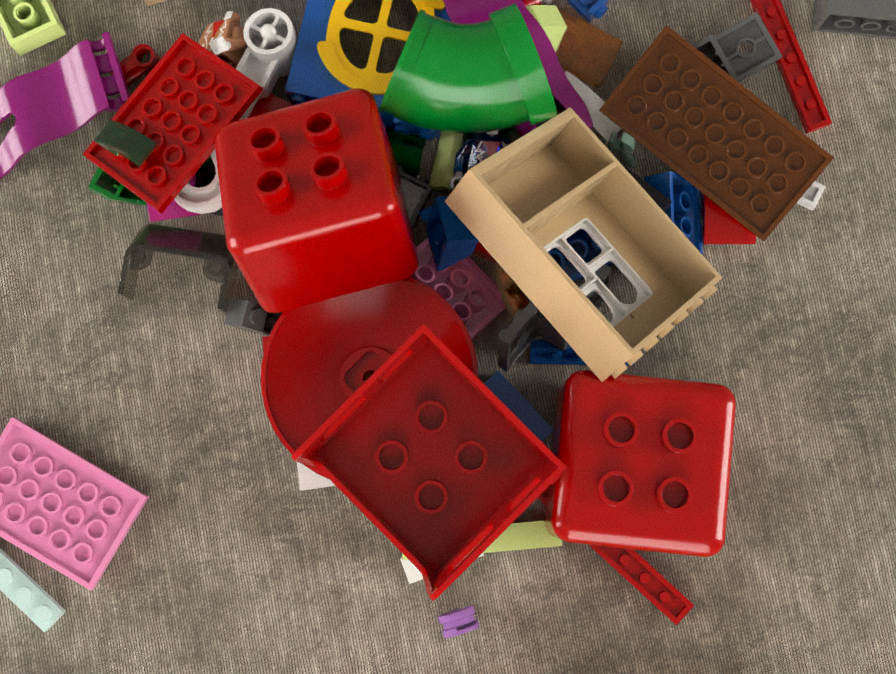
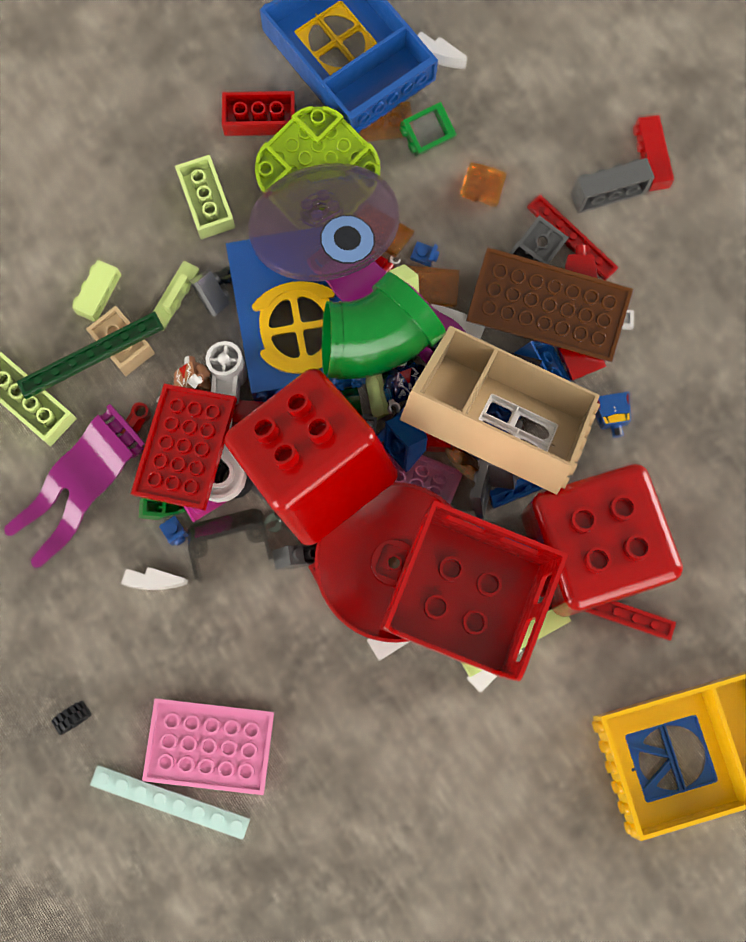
camera: 30 degrees left, 5 degrees down
clear green slope [94,120,156,166] -> none
medium lavender wheel [438,605,480,638] -> none
sand green bar [607,132,636,168] -> none
none -> white slope [121,567,188,590]
none -> blue bracket [159,516,188,546]
none -> red torso [565,244,598,278]
none -> blue torso [595,391,631,438]

